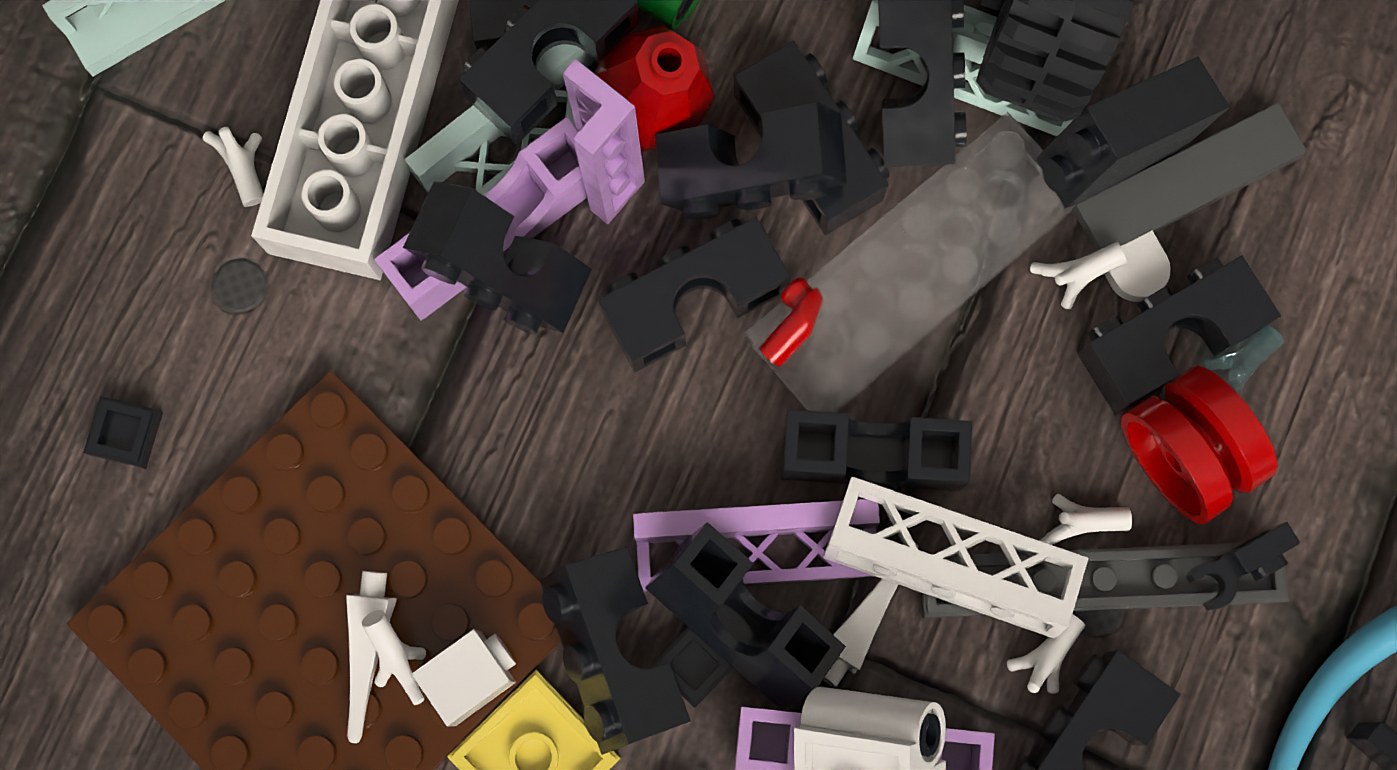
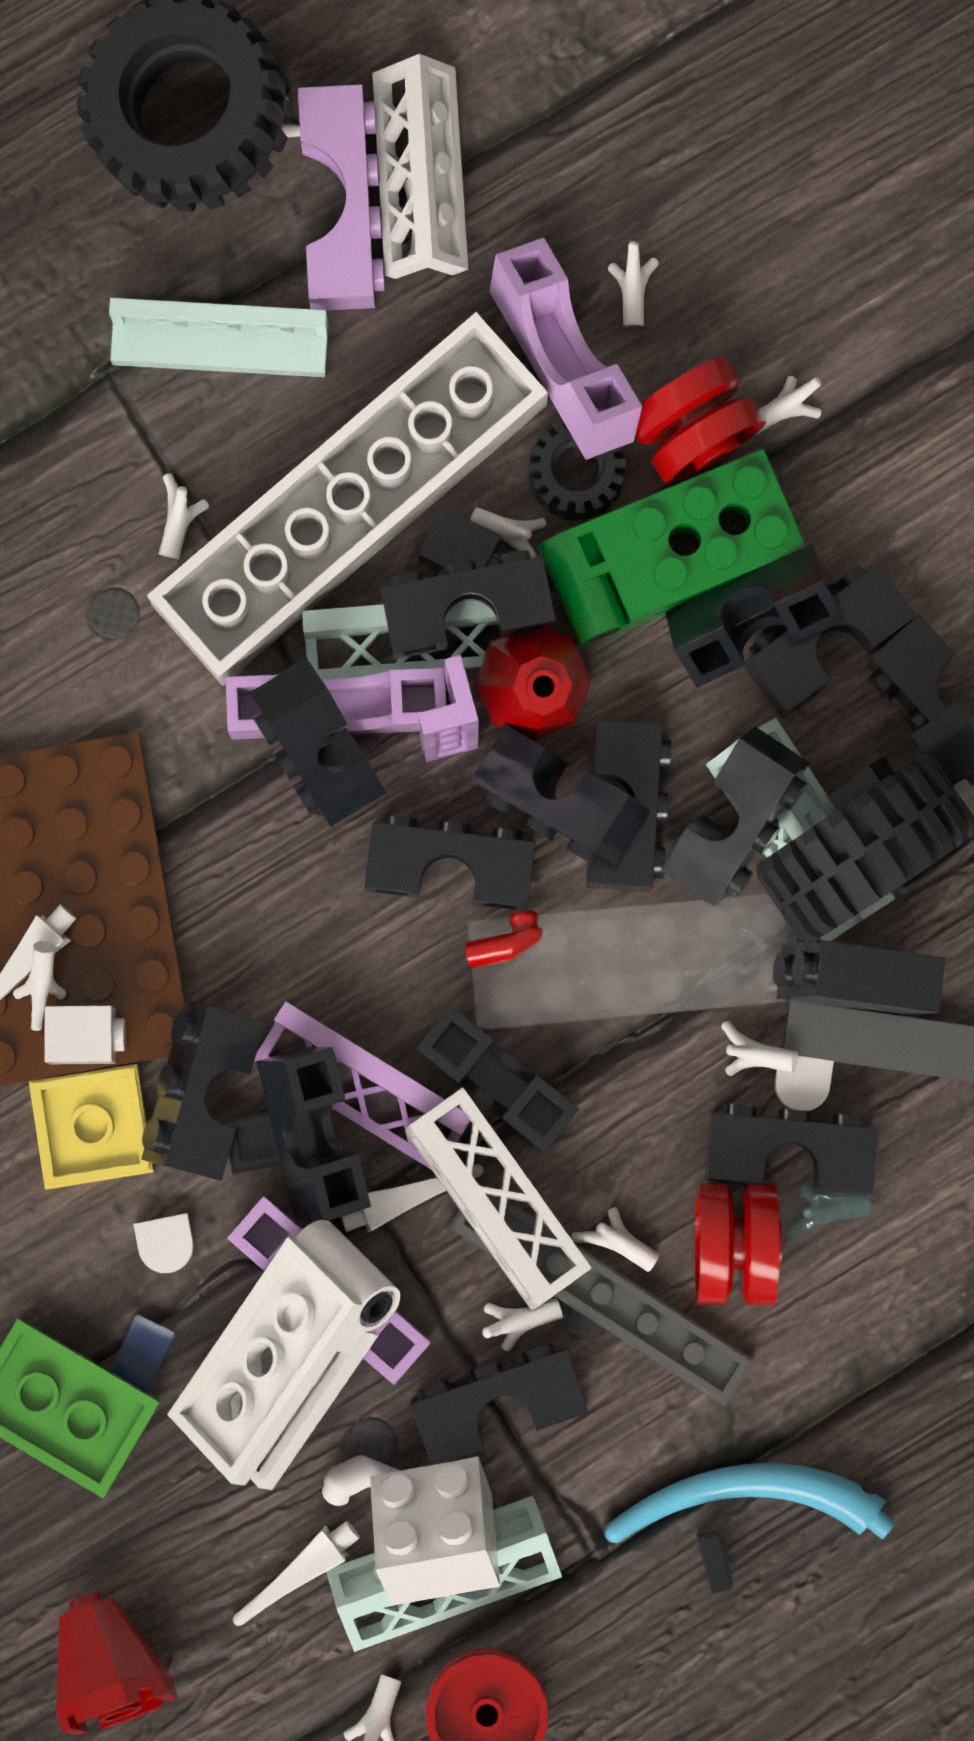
camera: 30 degrees right, 5 degrees up
black plate [1186,522,1300,610] -> none

